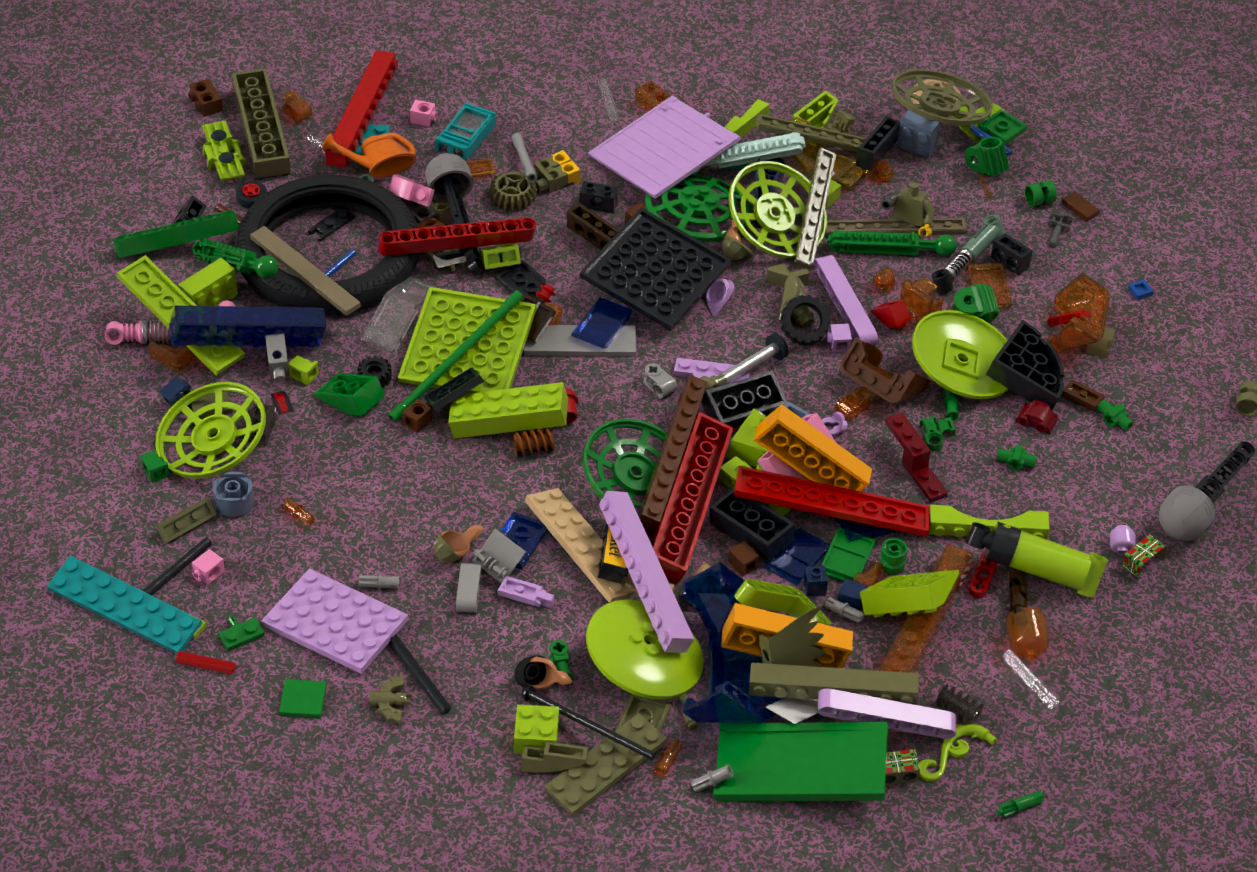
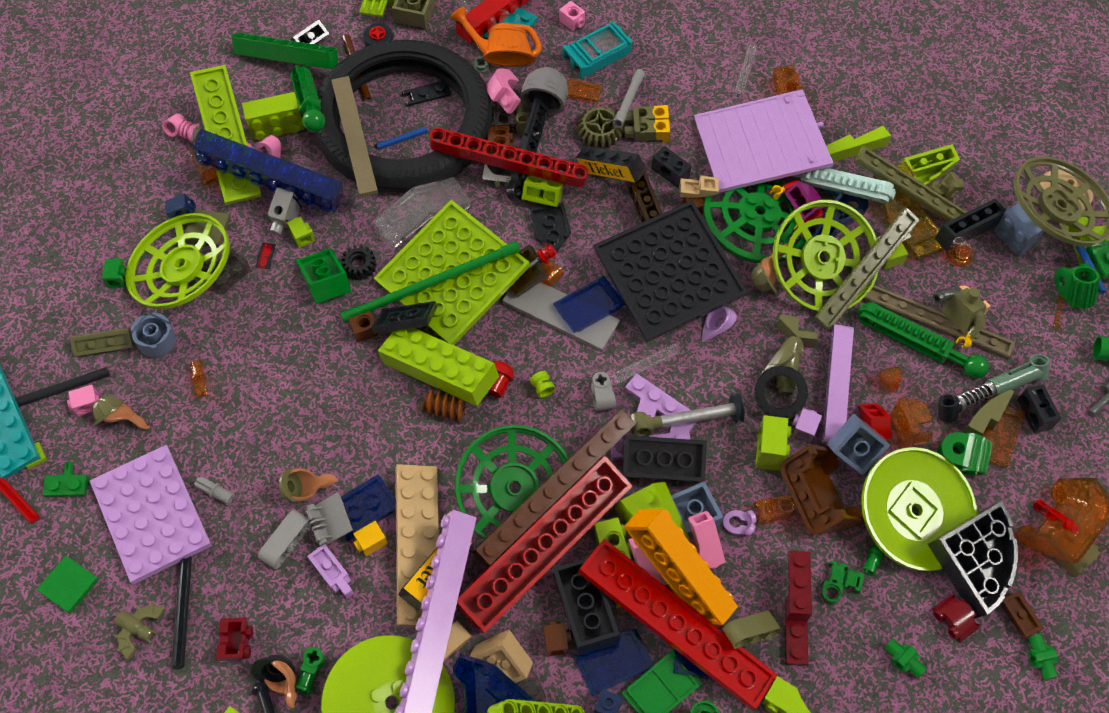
camera: 30 degrees right, 15 degrees up
none -> piece [91,396,150,430]
none -> dark red cylinder [216,617,253,661]
none -> yellow brick [353,521,388,556]
none -> lime wheel [530,371,556,398]
none -> black brick [576,146,646,183]
none -> clear axle [611,343,680,384]
none -> tan slope [680,176,719,198]
none -> olive beam [723,610,782,649]
none -> lime brick [755,415,791,471]
none -> magenta torso [769,180,825,236]
none -> sand blue brick [827,414,890,475]
none -> olive slope [963,389,1014,436]

